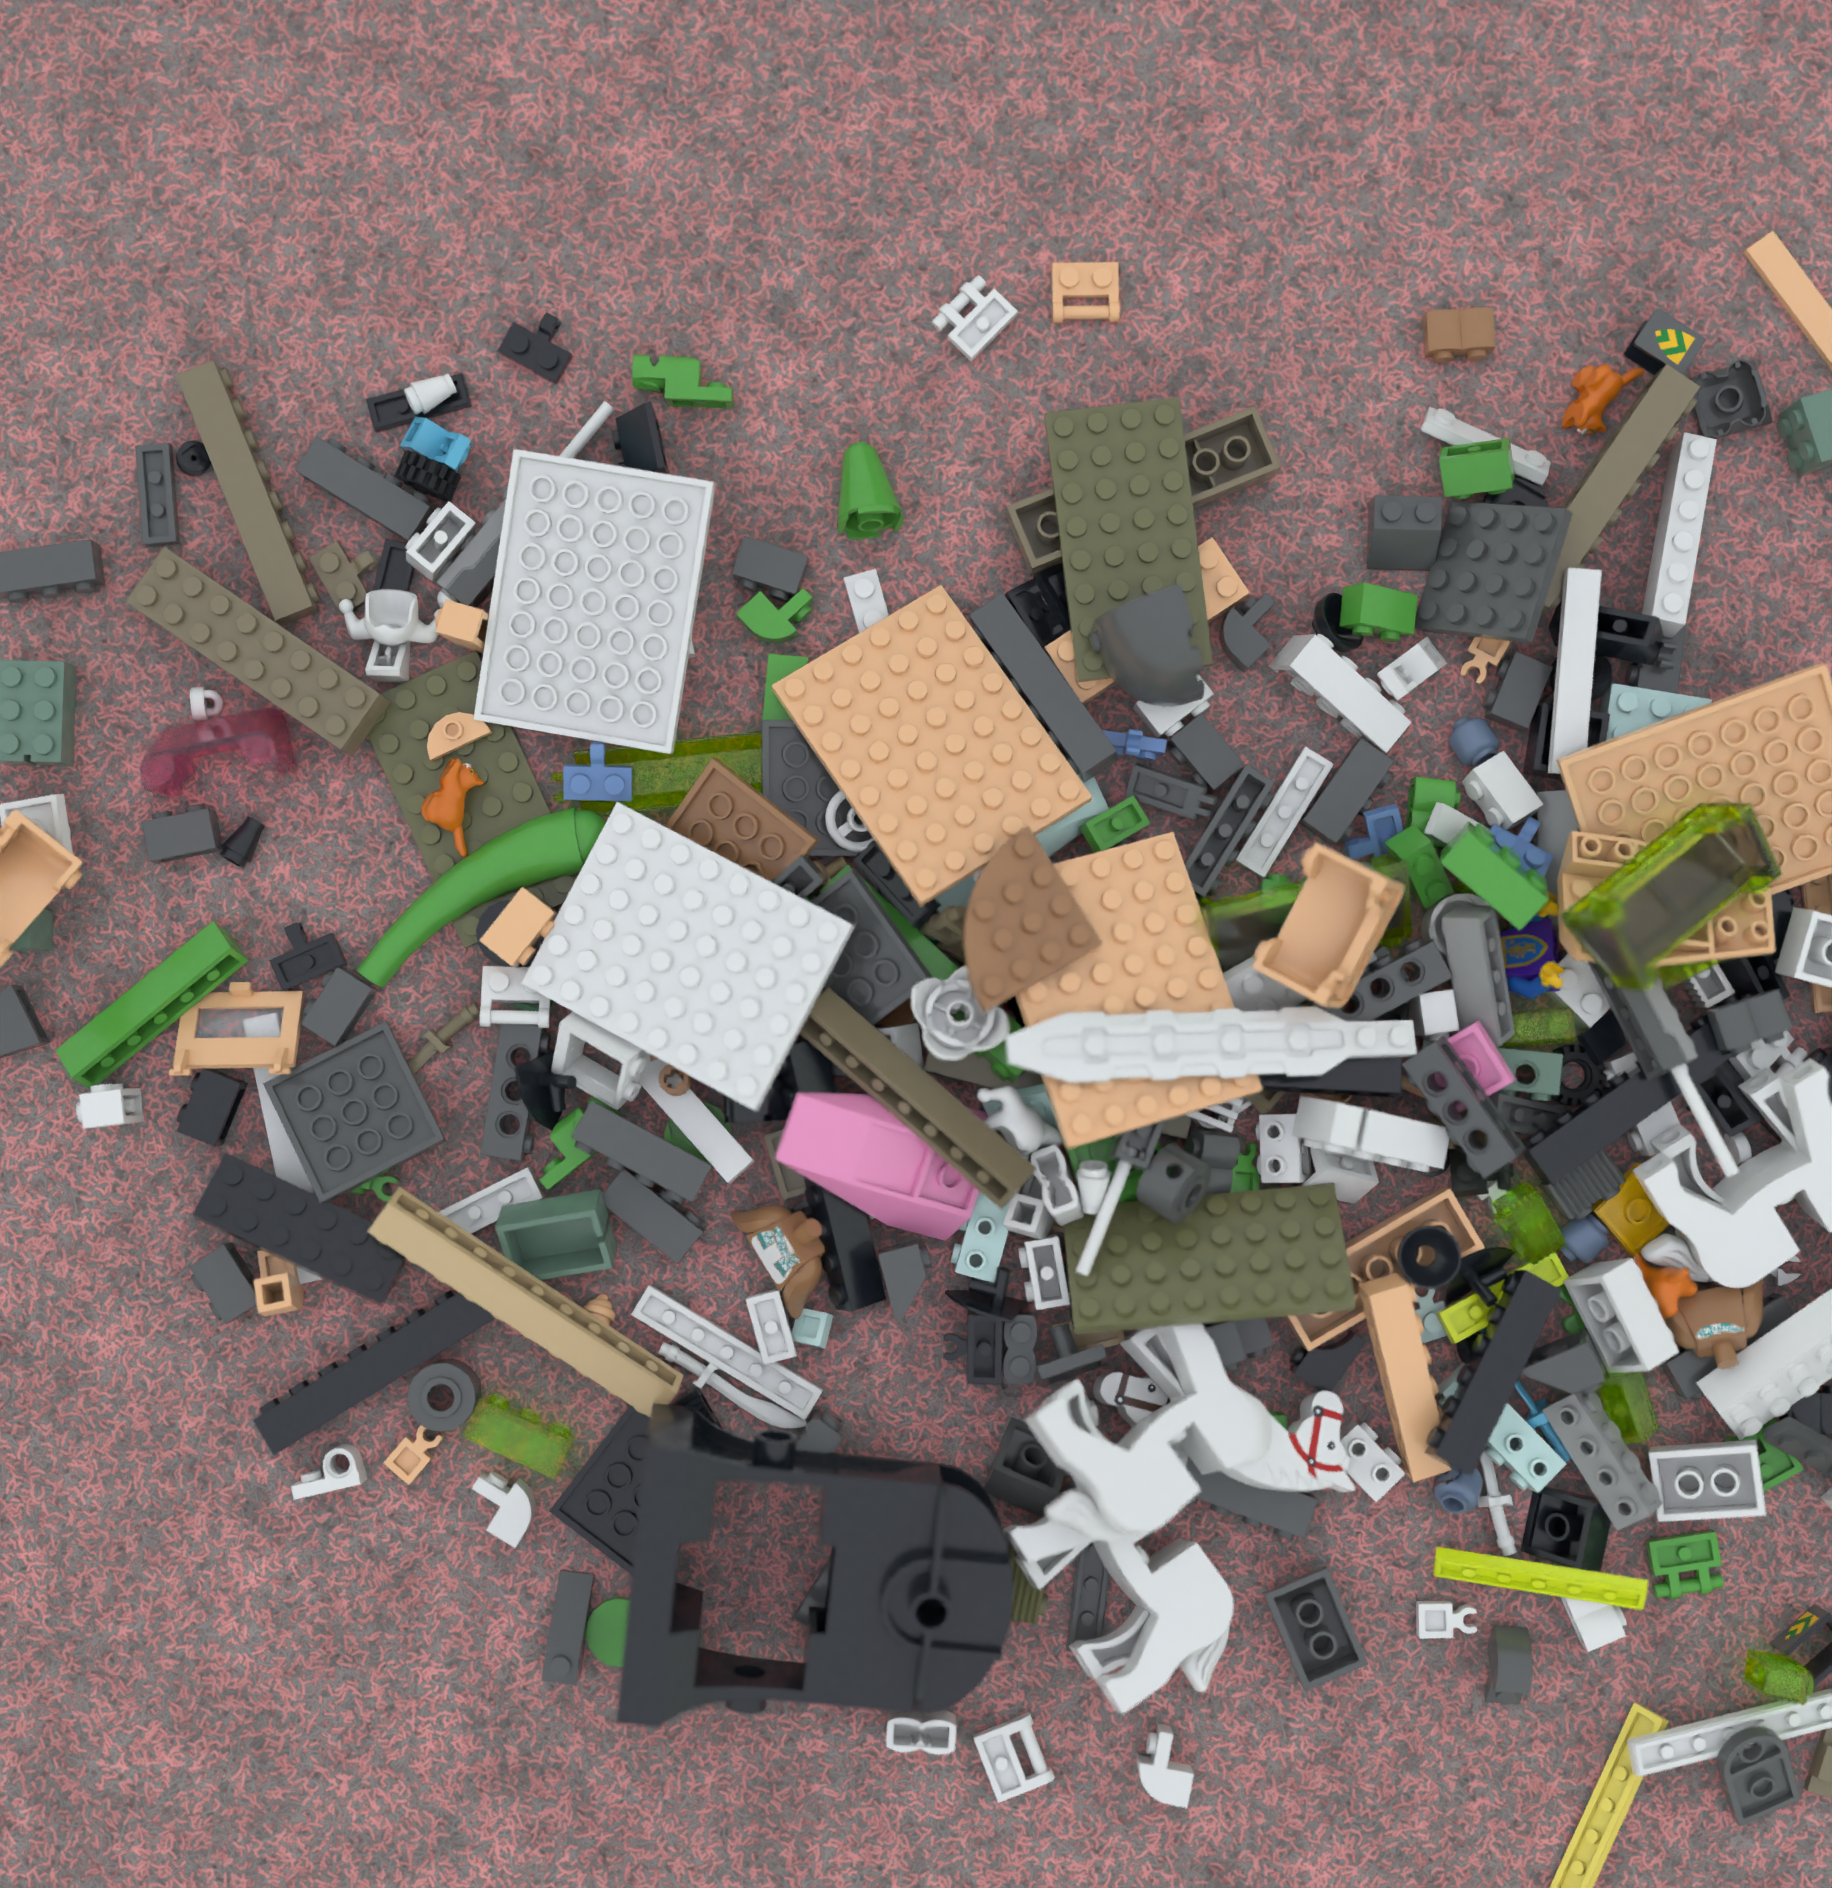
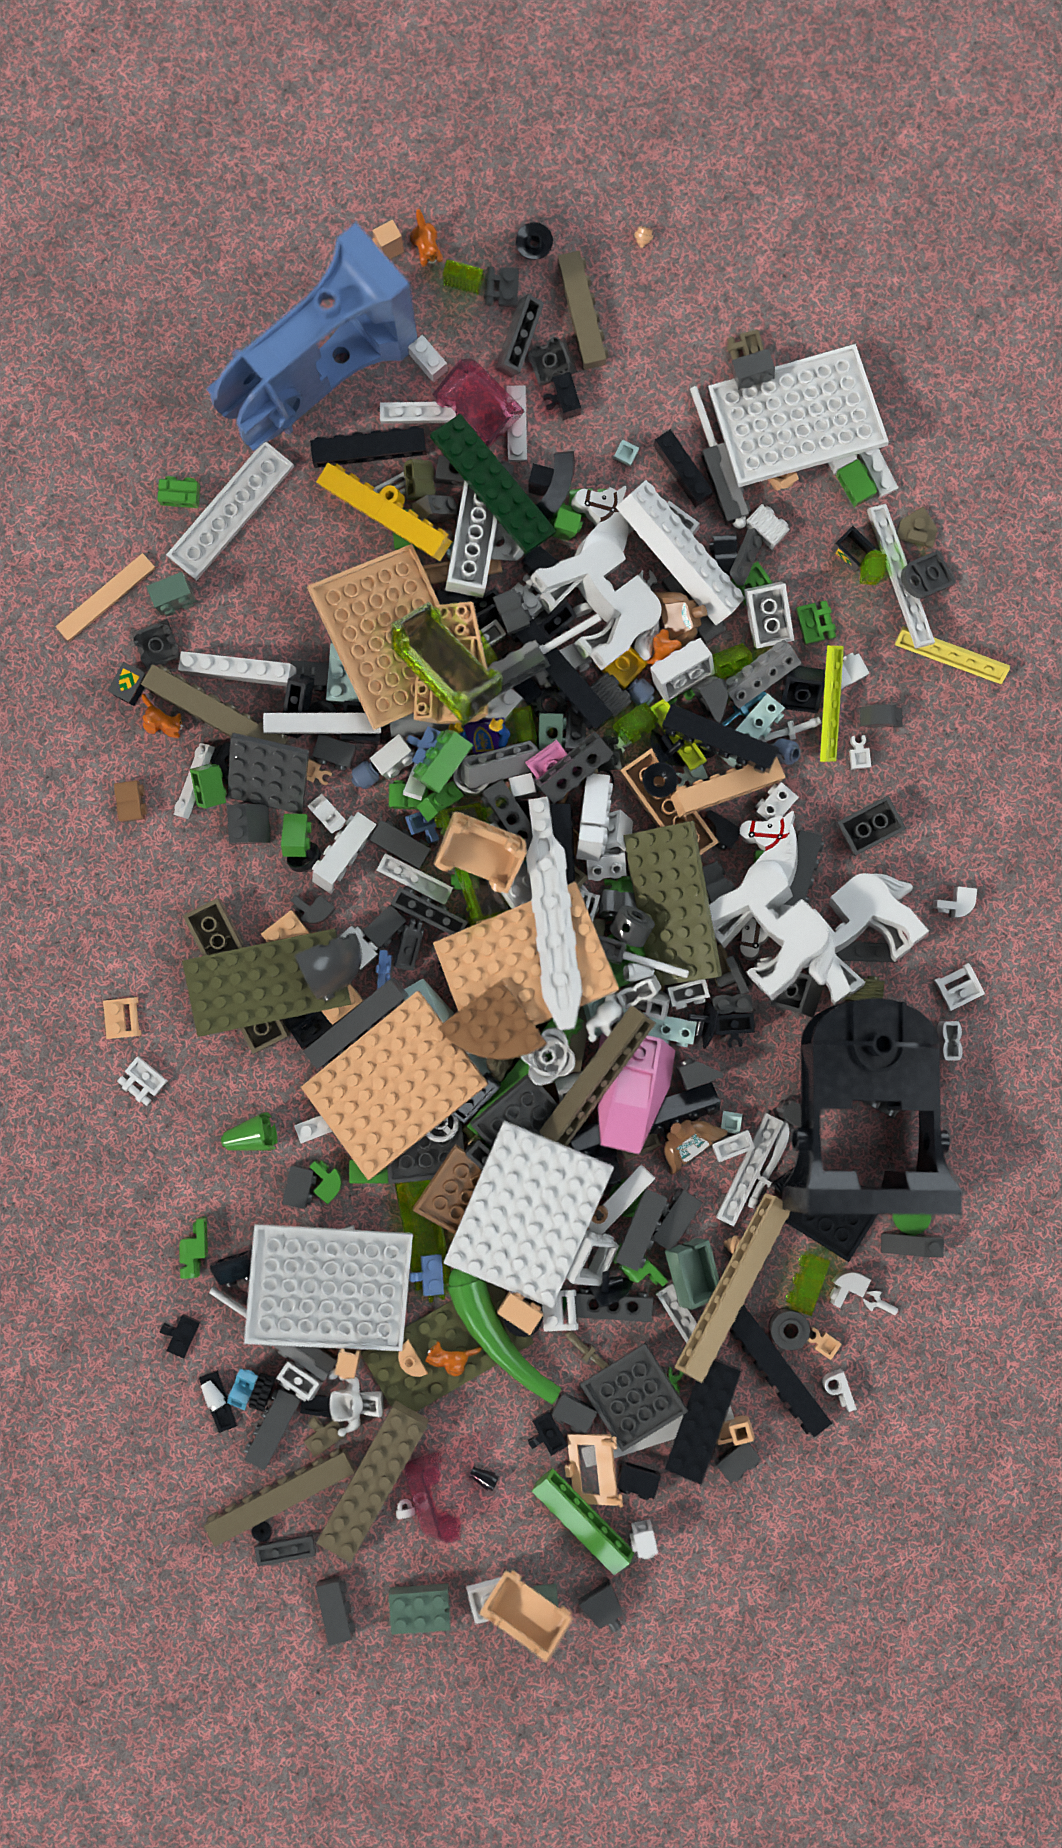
camera: 100 degrees left, 0 degrees up
dark grey piece [142,804,223,864] -> none
bright green plate [1079,795,1151,853] -> none
none -> white bar [862,1290,898,1315]

